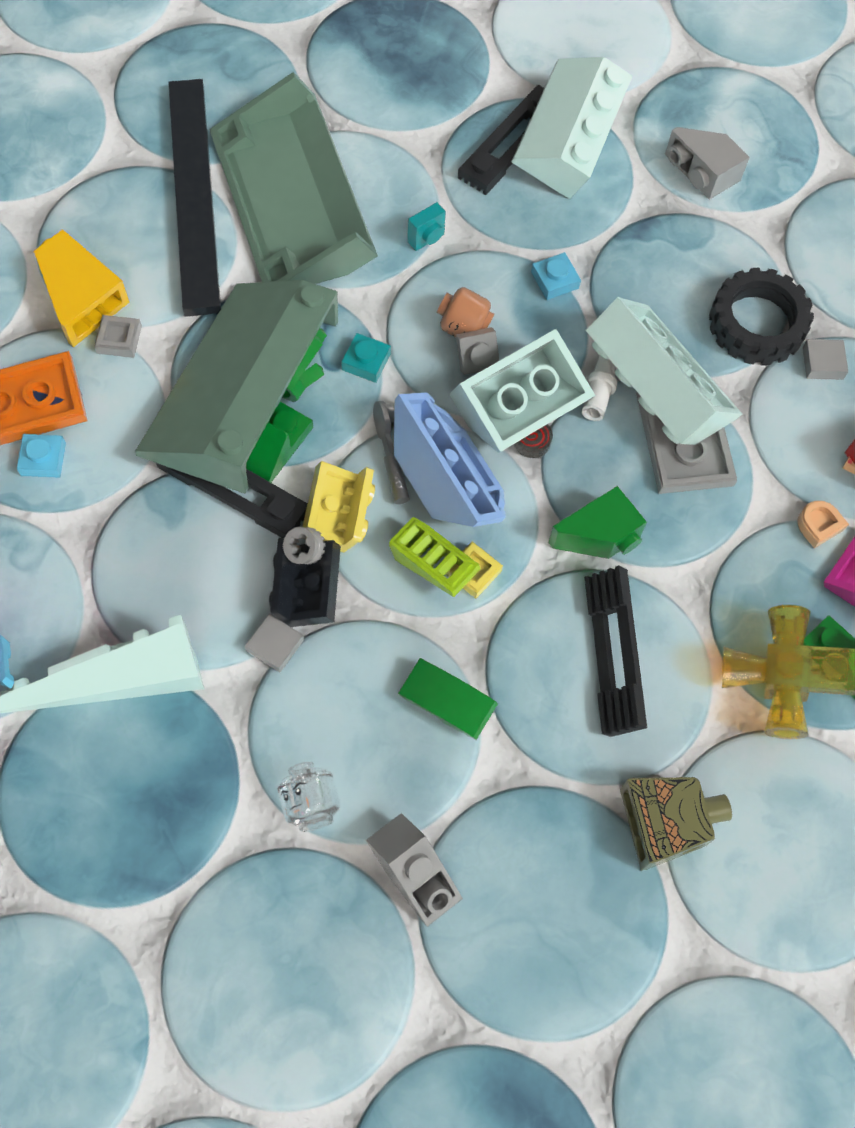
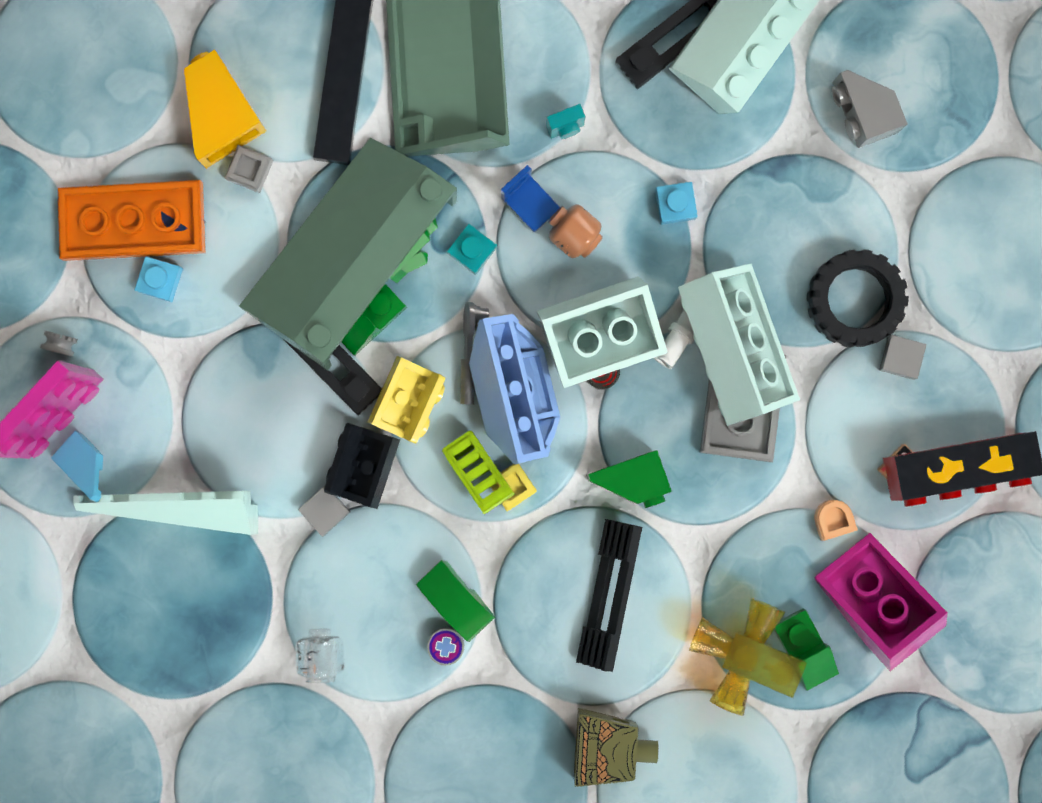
camera: 15 degrees right, 20 degrees up
light grey bush [283,527,326,564] -> none
light grey slope [366,813,463,927] -> none
light grey plate [456,327,499,375] -> none
none -> tile [427,627,464,665]
none -> blue bracket [501,165,560,232]

